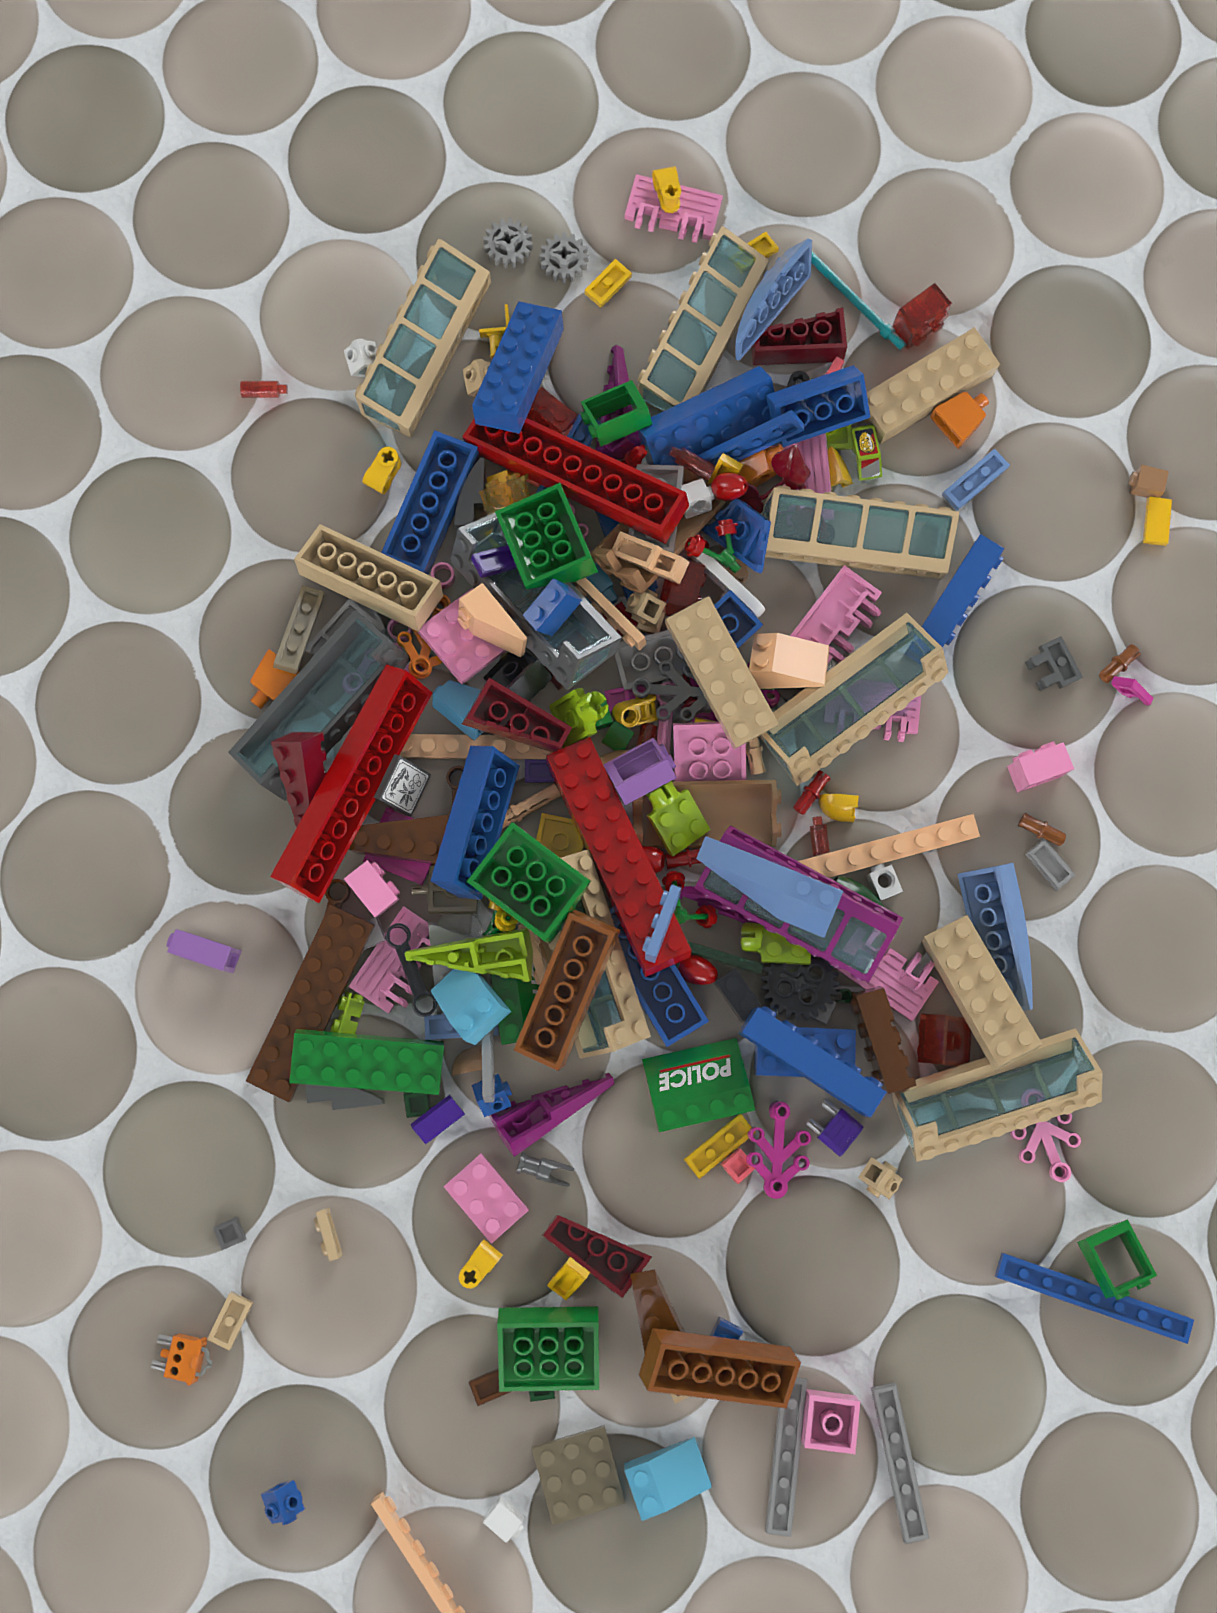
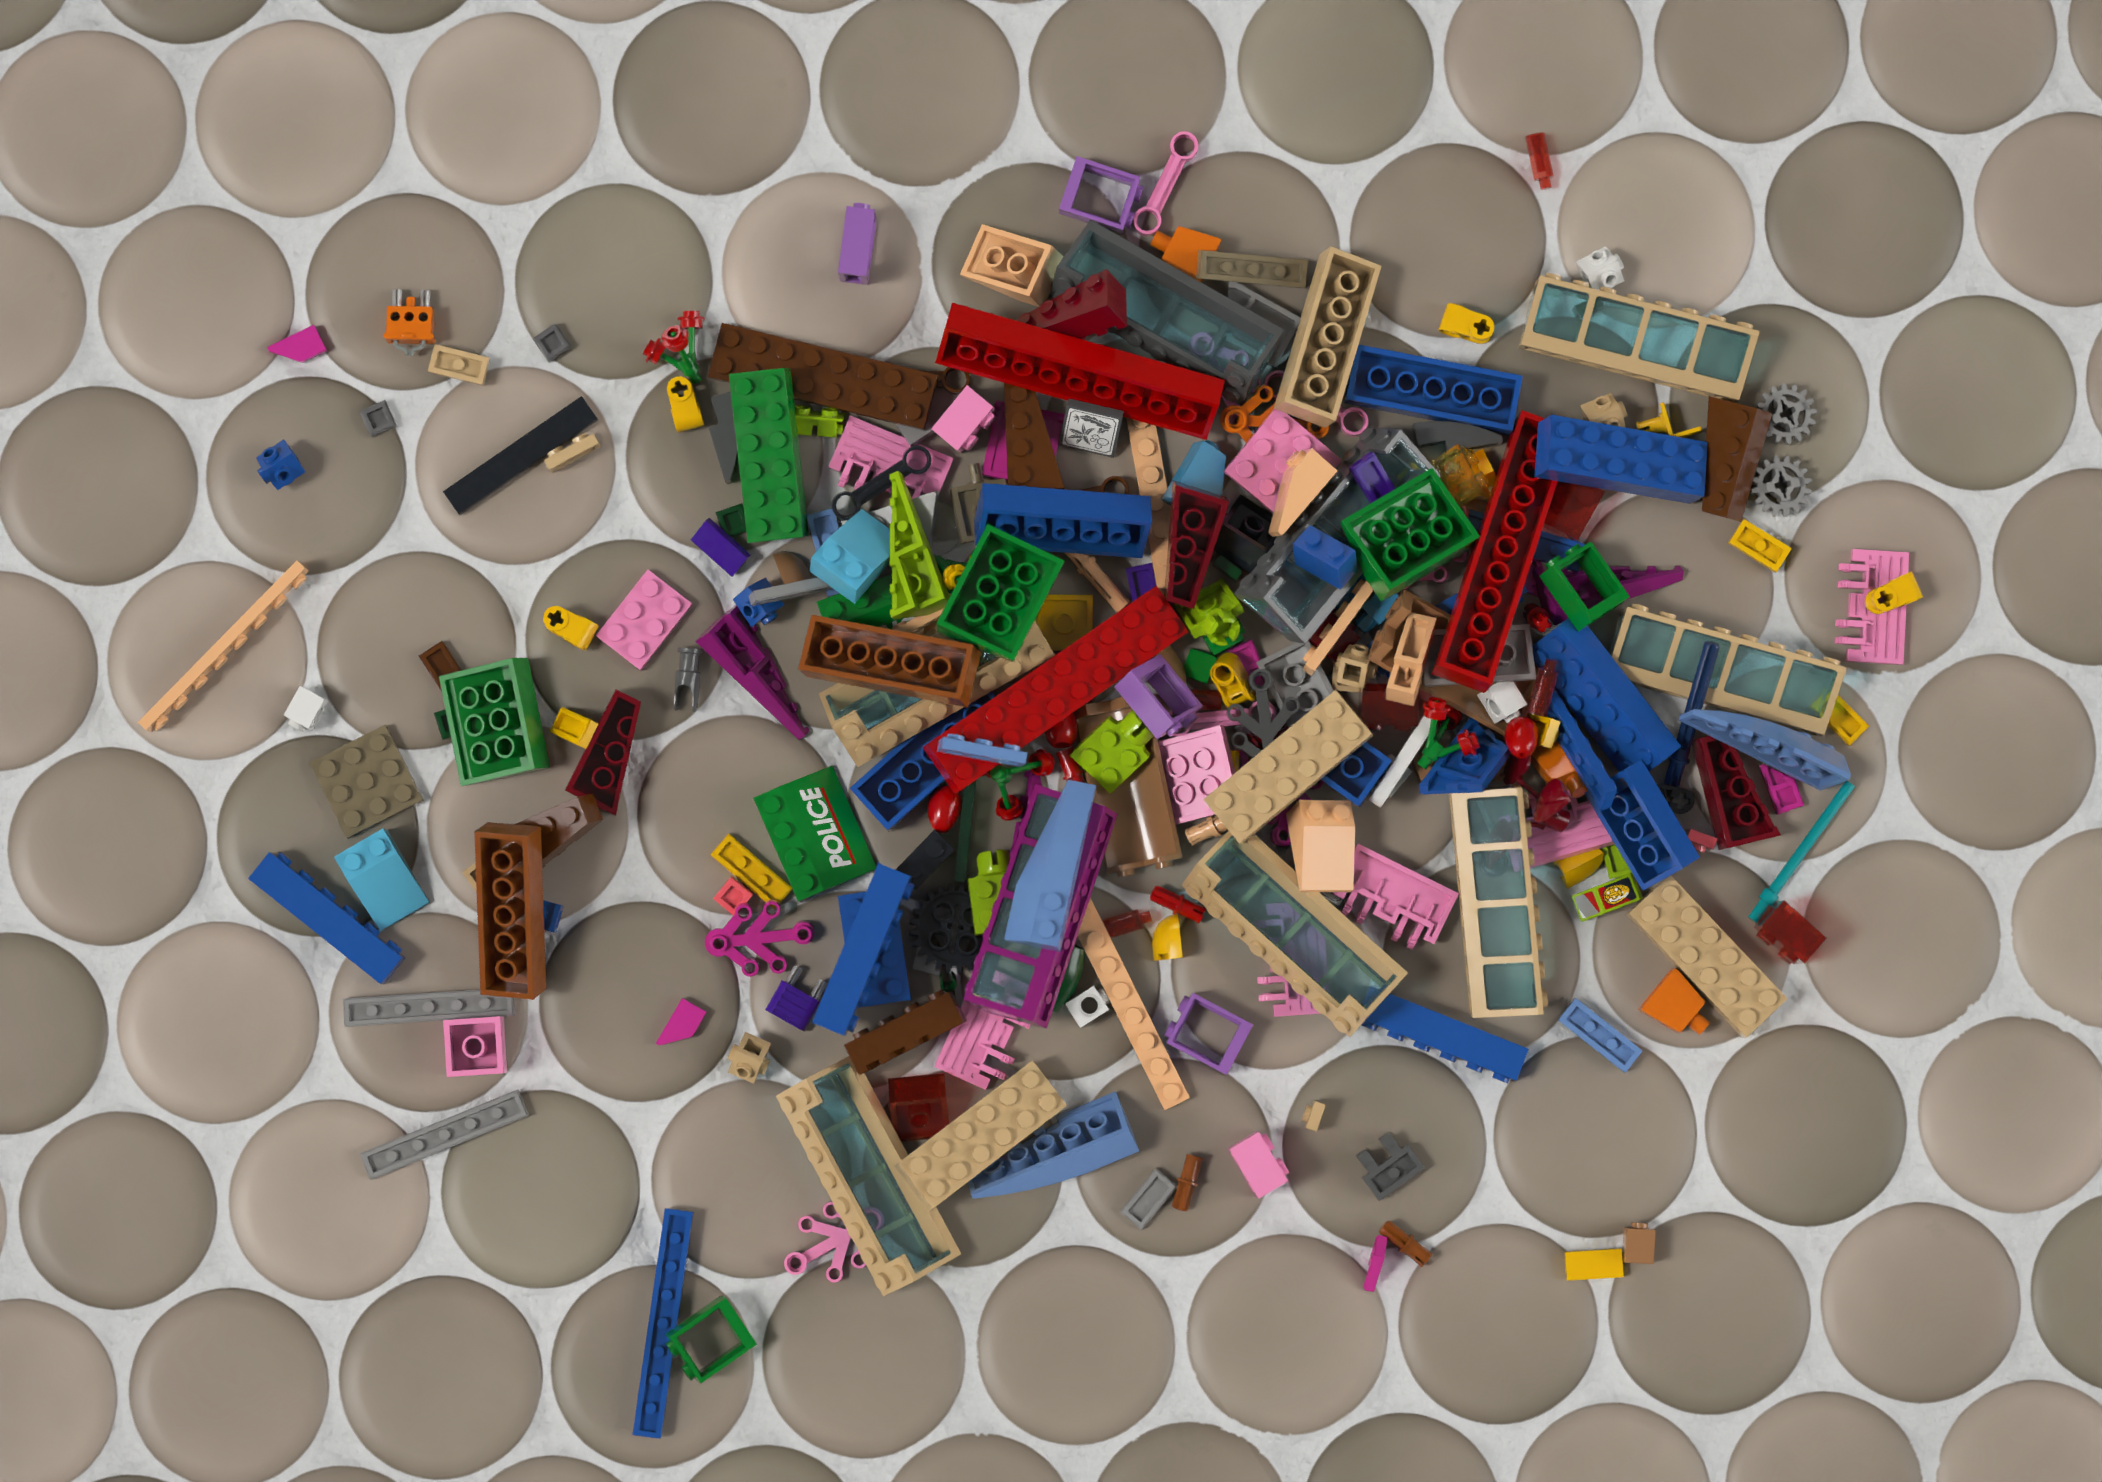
camera: 80 degrees right, 5 degrees up
none -> blue brick [248,851,405,984]
none -> dark pink tile [267,325,327,363]
none -> flat silver tile [359,400,397,438]
none -> black tile [443,396,598,515]
none -> red plant [643,311,705,385]
none -> dark pink tile [656,998,707,1046]
none -> yellow piece [667,376,705,433]
none -> light nougat slope [960,224,1064,307]
none -> medium lavender window [1059,156,1144,235]
none -> bright pink piece [1133,131,1198,237]
none -> medium lavender window [1164,993,1253,1075]
none -> dark green tile [1213,555,1242,583]
none -> tan plate [1301,1101,1325,1132]
none -> dark blue axle [1664,641,1720,787]
none -> reddish brown wedge [1702,396,1772,522]
none -> dark pink tile [1759,764,1804,815]

